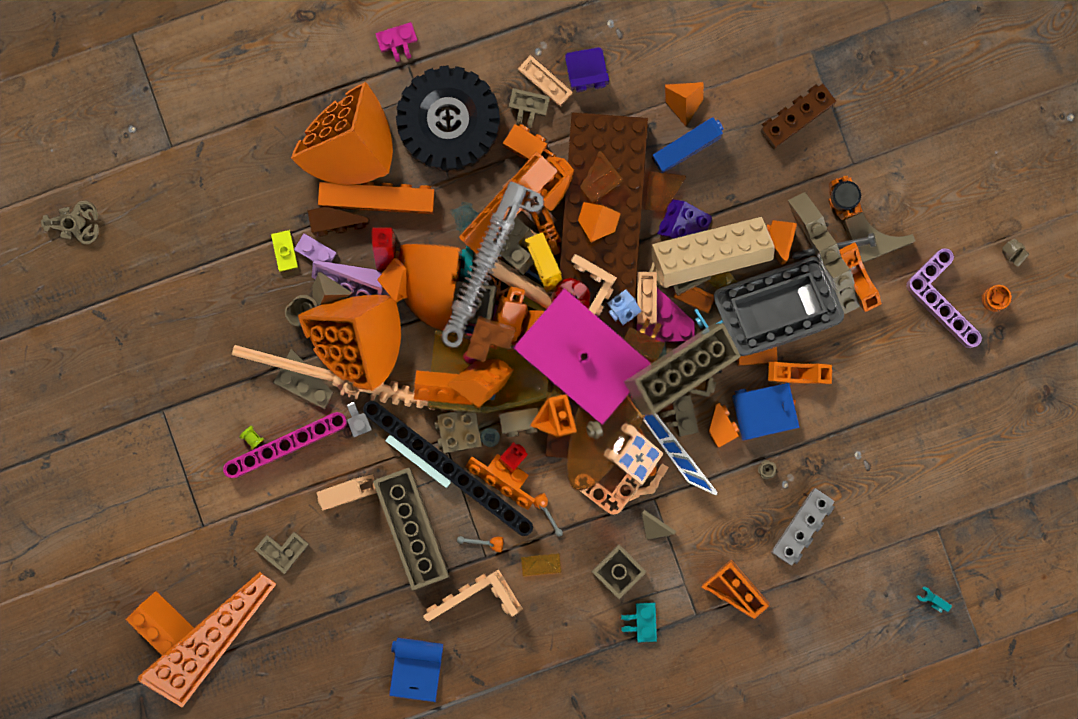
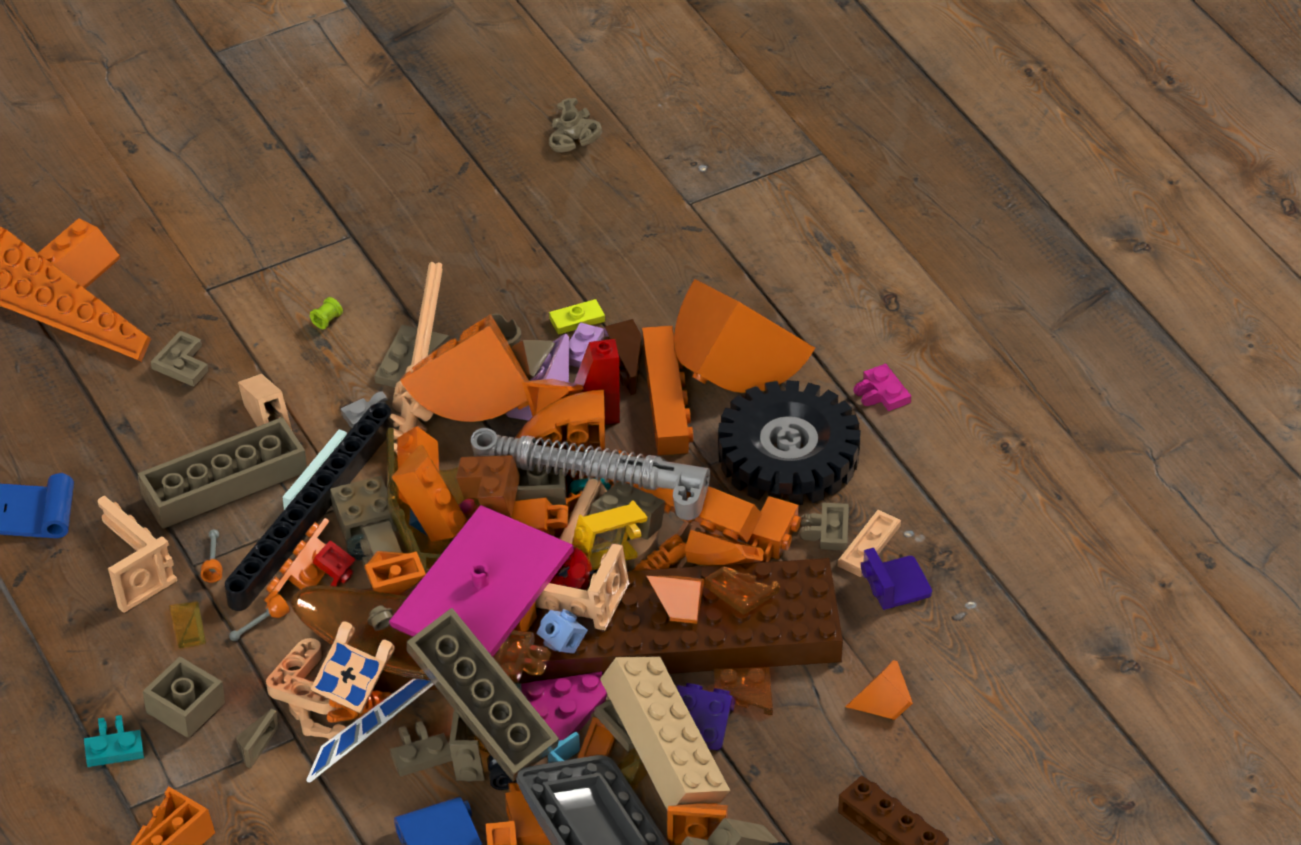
camera: 80 degrees right, 40 degrees down
dark pink beam [223,412,347,478] -> none
light nougat hinge [637,272,657,325] -> none
blue slope [652,117,724,174] -> none
orange slope [708,403,739,448] -> none

